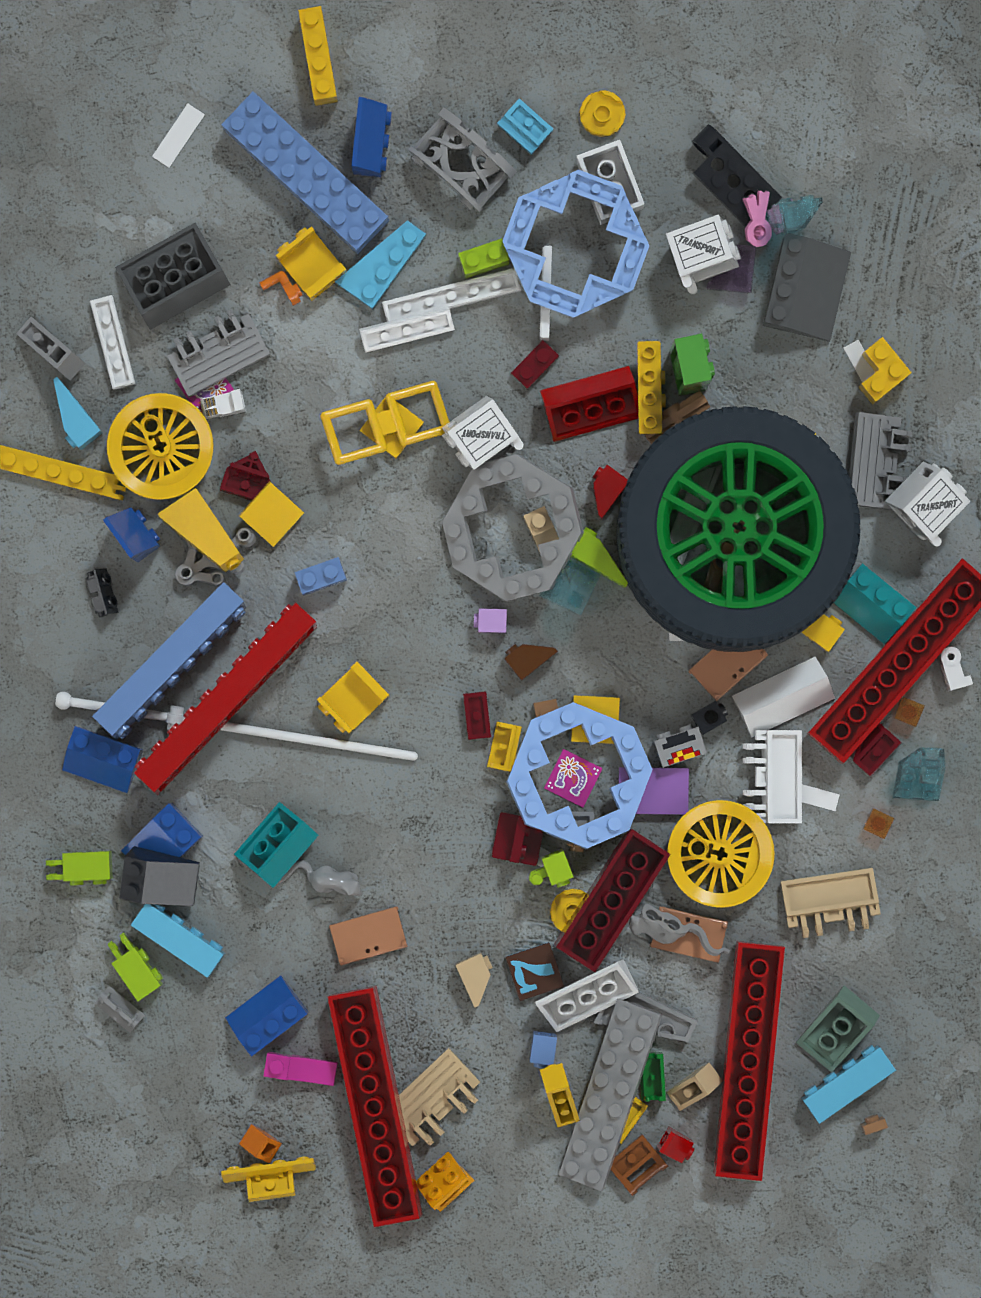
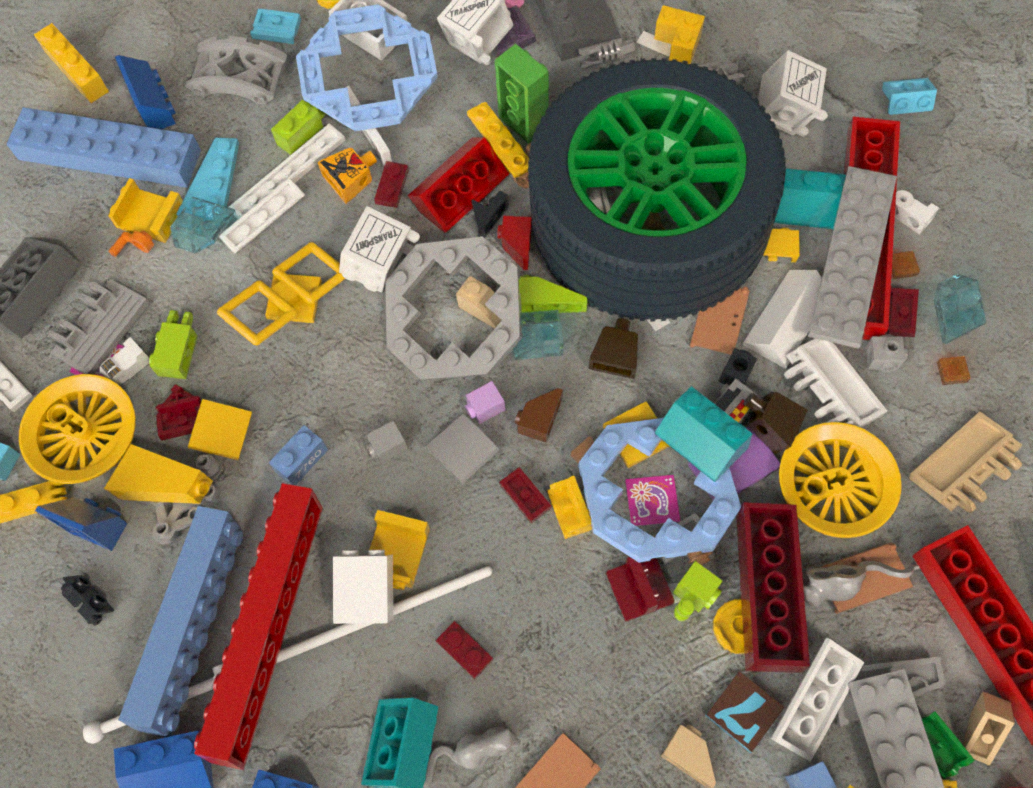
camera: 30 degrees left, 20 degrees down
white sticker [802,784,840,811] -> none
none -> lime hinge [149,310,198,379]
none -> clear light blue slope [170,197,236,253]
none -> light orange torso [318,148,377,204]
none -> white brick [333,550,393,624]
none -> light grey brick [366,421,408,464]
none -> light grey slope [426,414,500,484]
none -> dark red plate [435,621,494,680]
none -> black slope [471,190,509,238]
none -> light grey hinge [578,38,635,68]
none -> dark brown torso [589,318,638,379]
none -> slope [655,386,753,482]
none -> dark brown torso [744,391,808,454]
none -> light grey plate [808,166,897,349]
none -> light grey brick [866,335,908,373]

